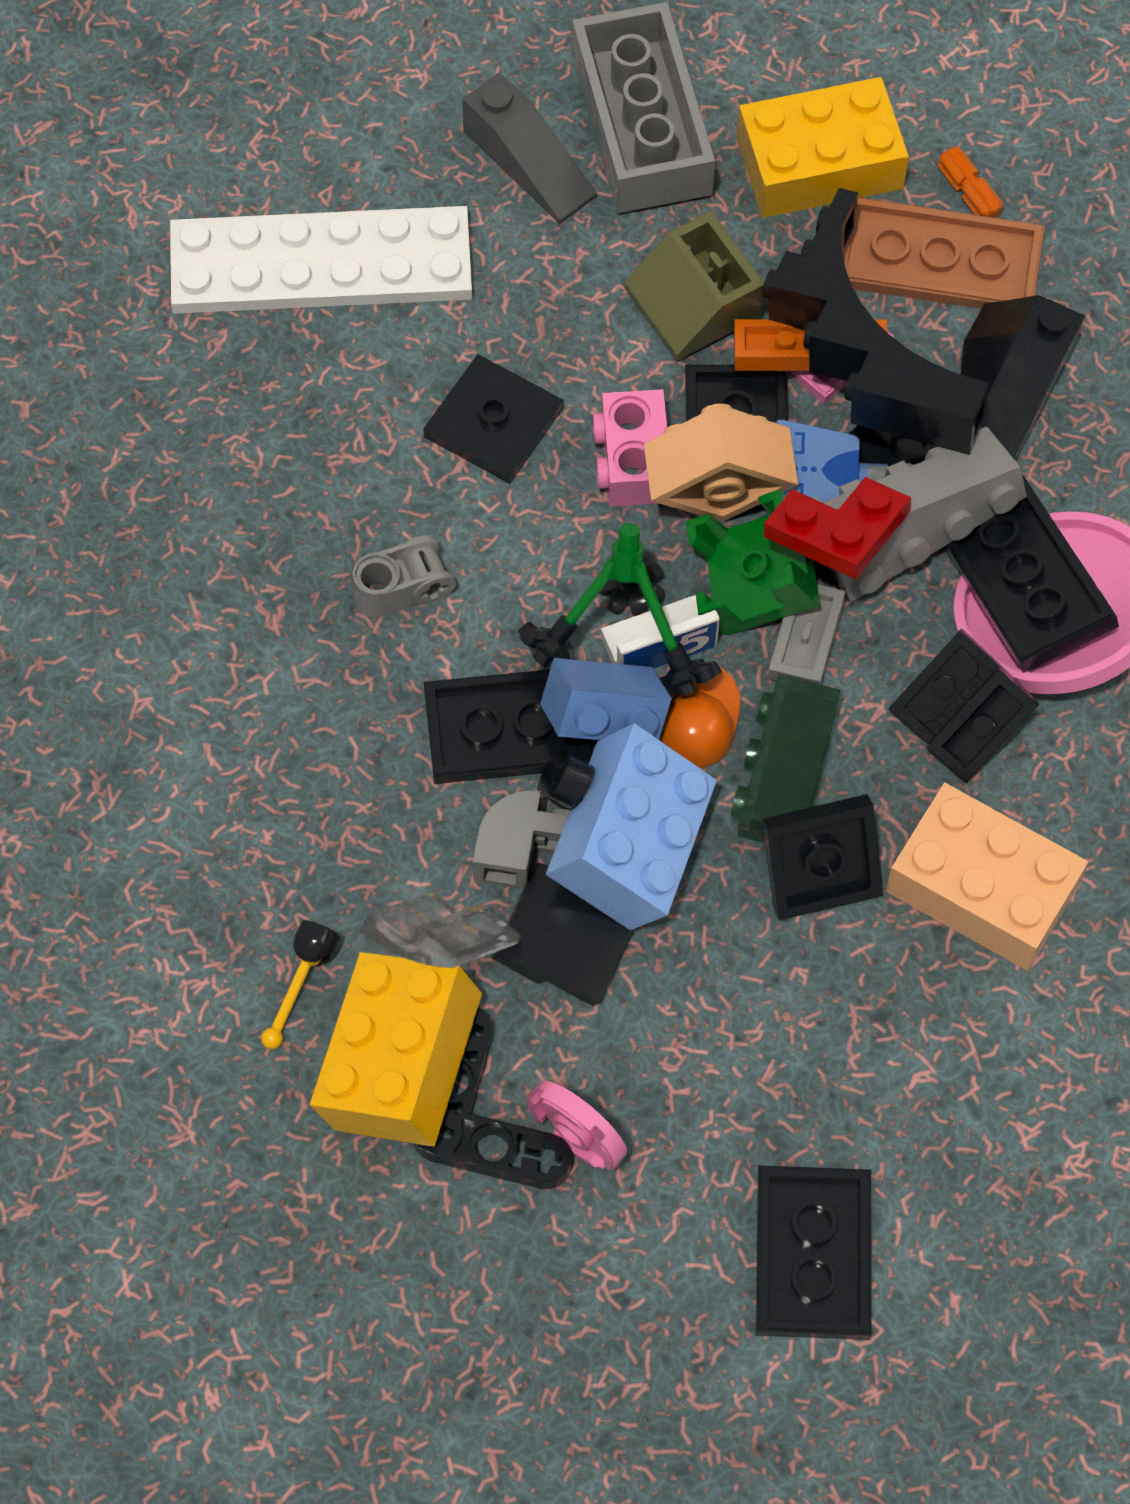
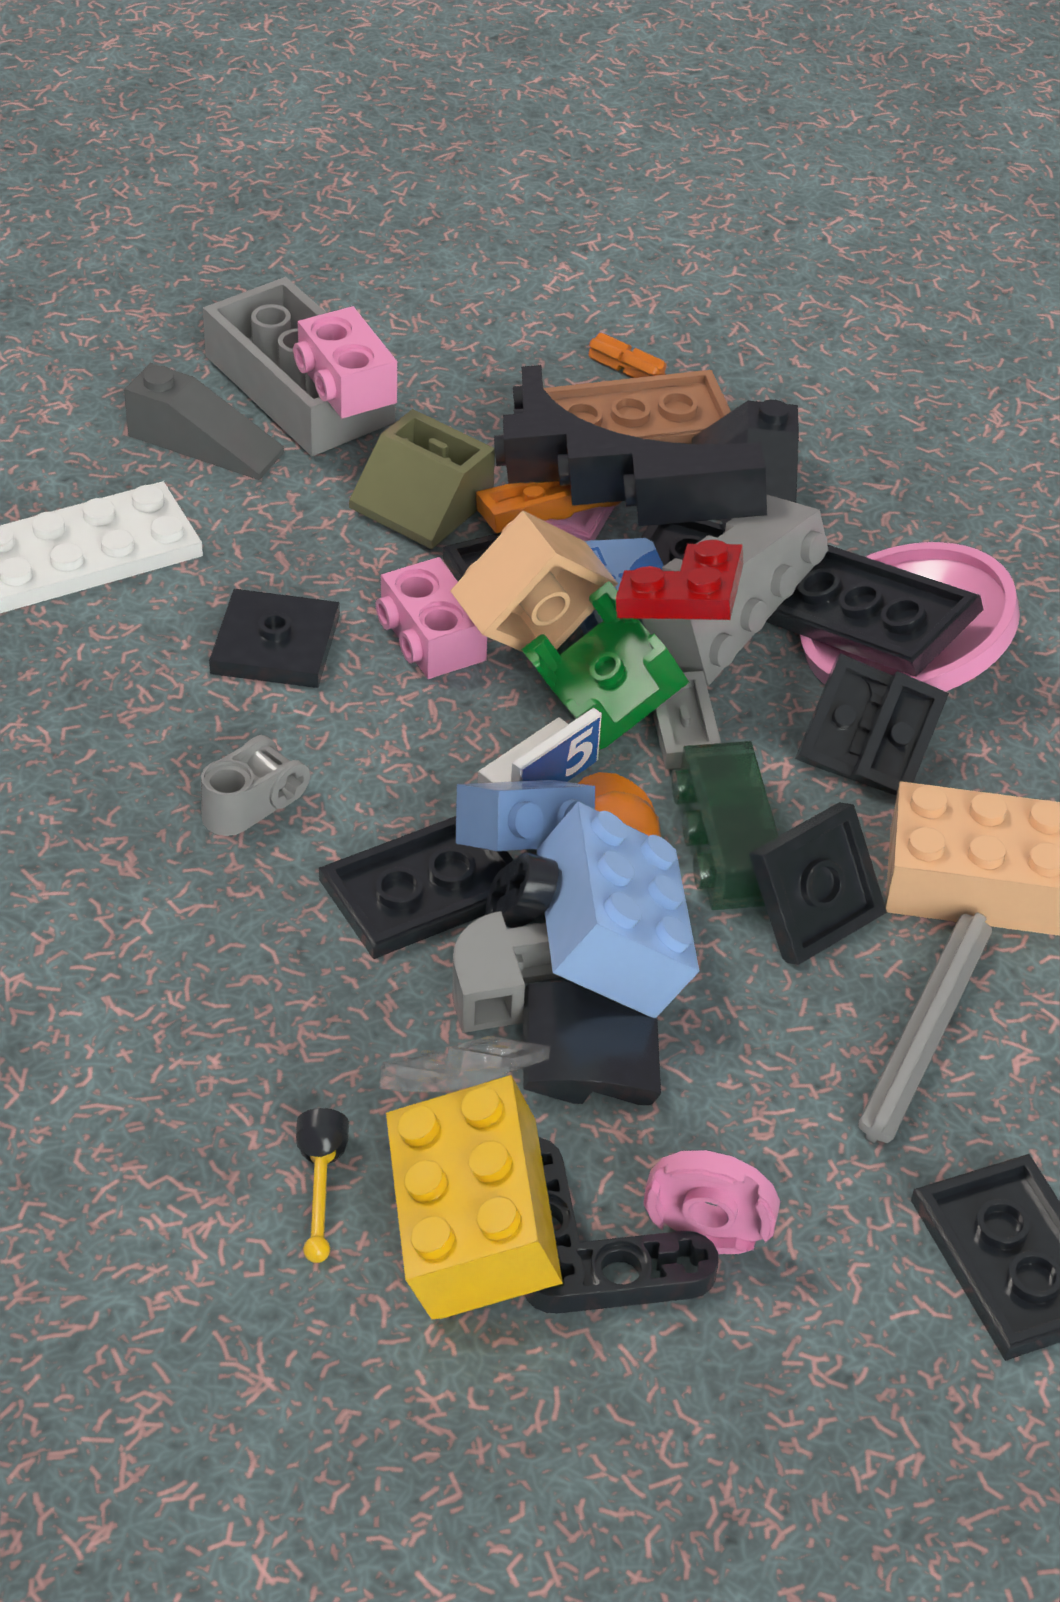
camera: 25 degrees left, 20 degrees down
plant [518,523,722,698] -> none
yellow brick [736,77,909,218] -> none
none -> bright pink brick [293,306,397,419]
none -> light grey axle [858,912,992,1143]

